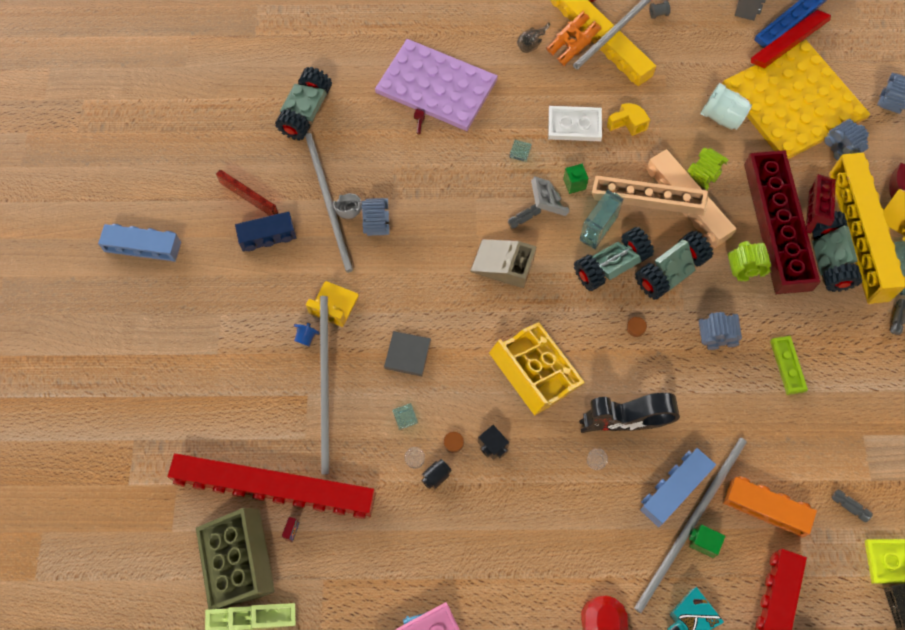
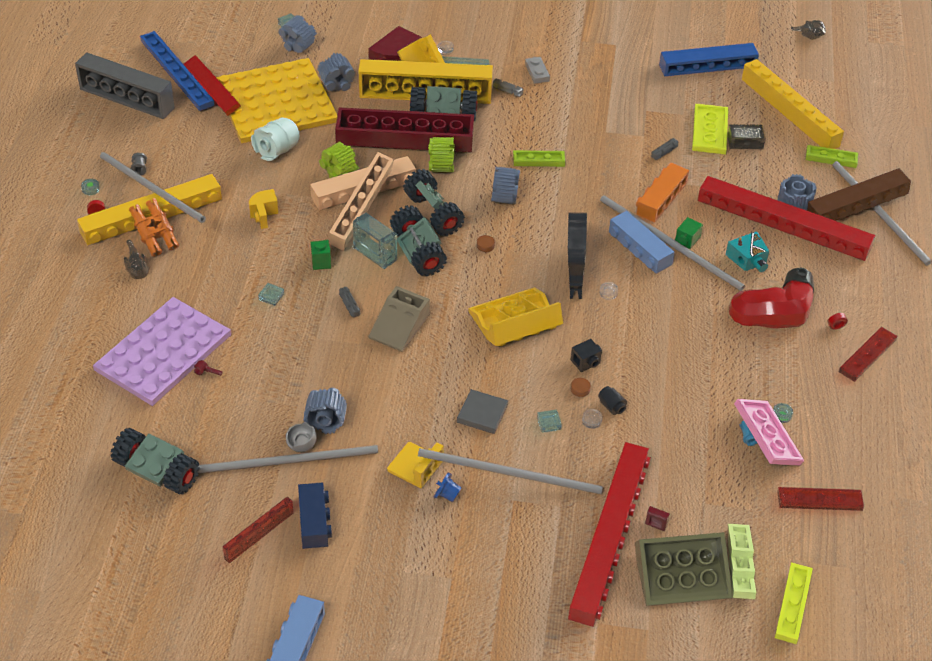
camera: 85 degrees left, 20 degrees down
light grey wing [531,176,570,216] -> none
white plate [548,106,602,141] -> none
dark red fence [806,174,836,234] -> none

